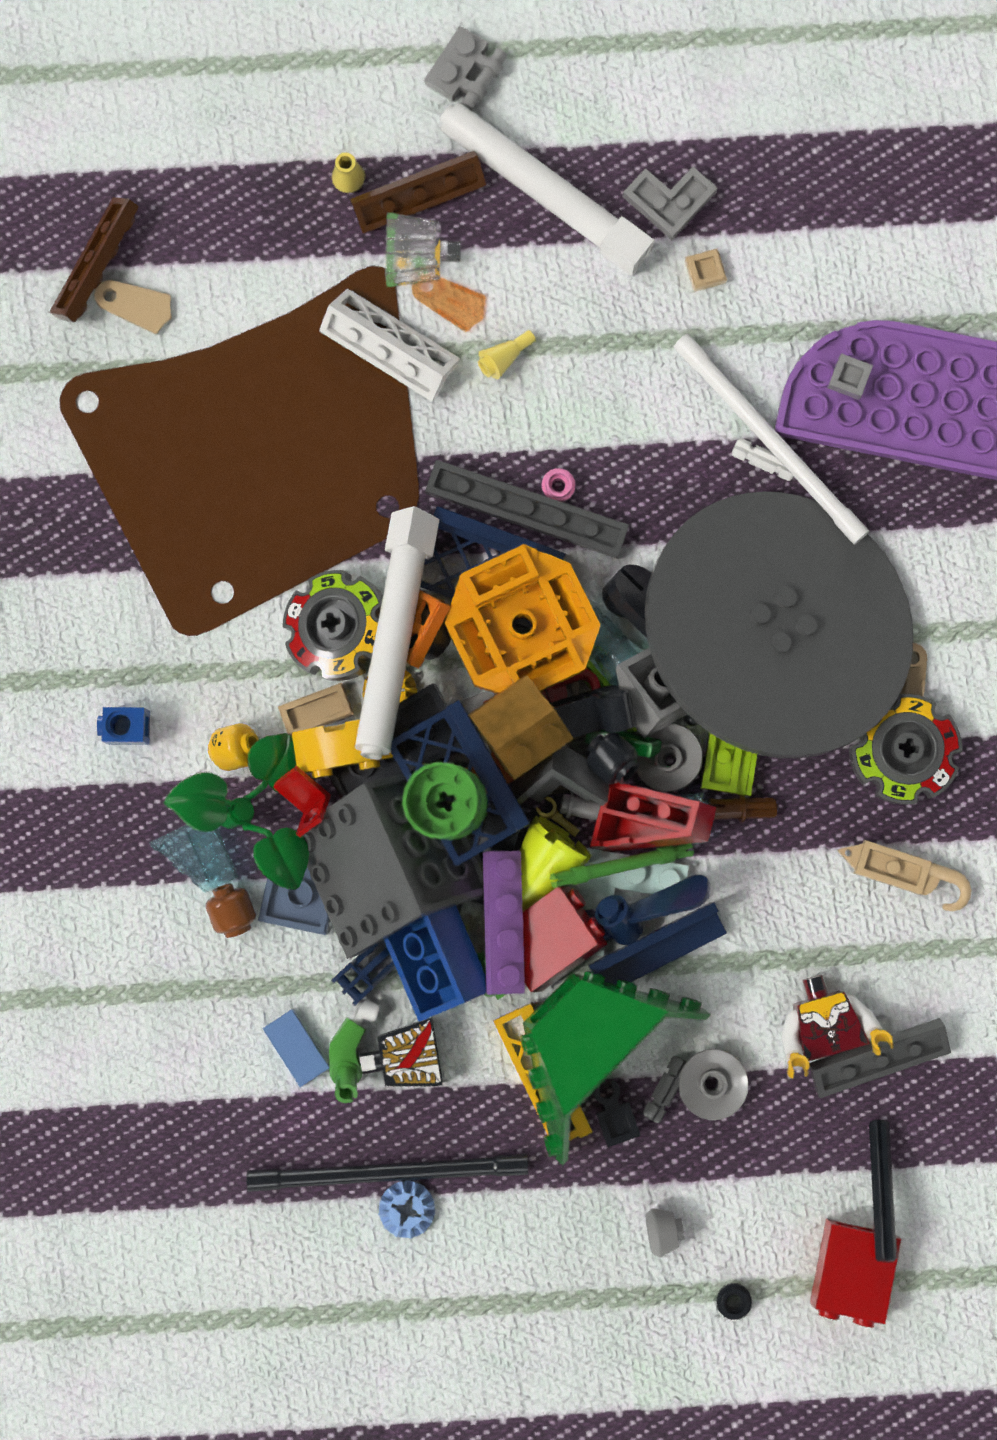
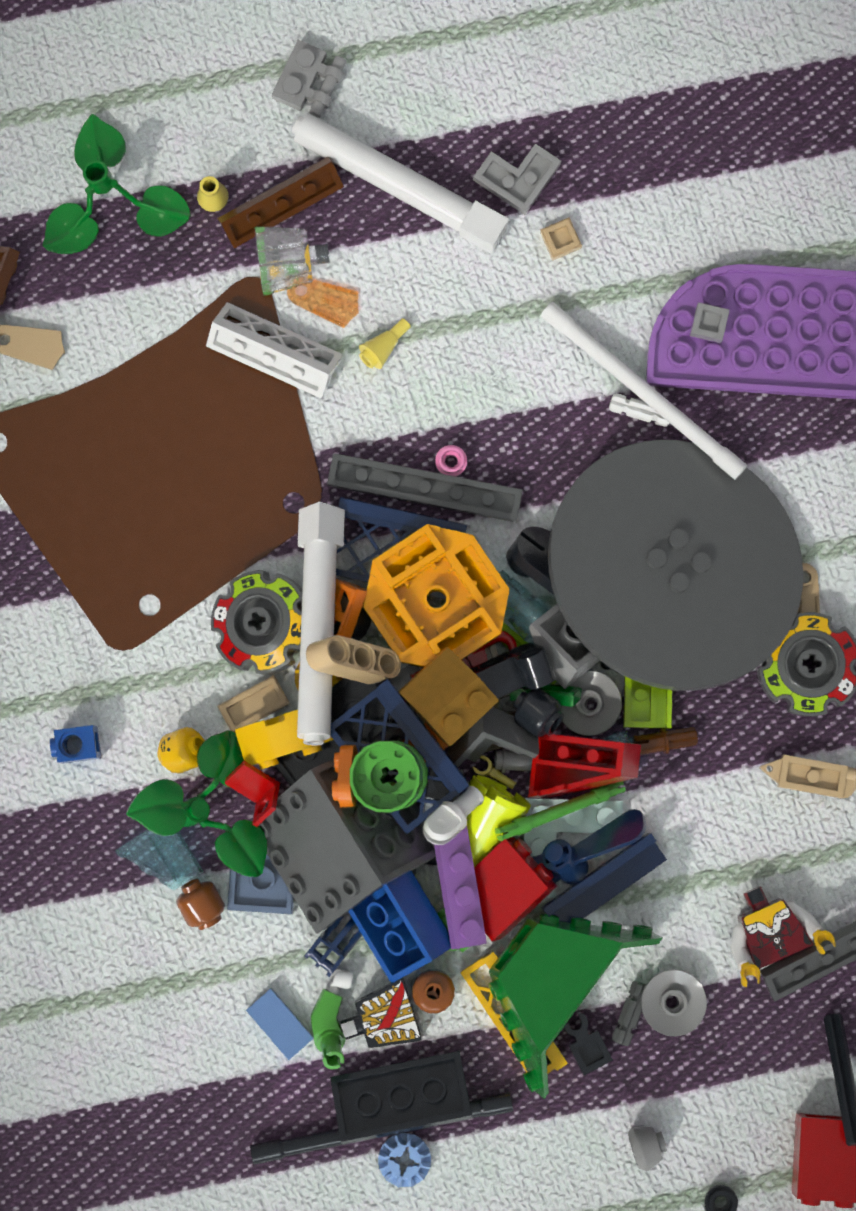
camera: 10 degrees left, 0 degrees up
none -> green plant [42,114,191,254]
none -> tan beam [306,635,401,684]
none -> black plate [330,1051,473,1145]
none -> orange plate [332,745,358,807]
none -> dark orange head [412,969,455,1013]
none -> white arm [423,786,484,845]

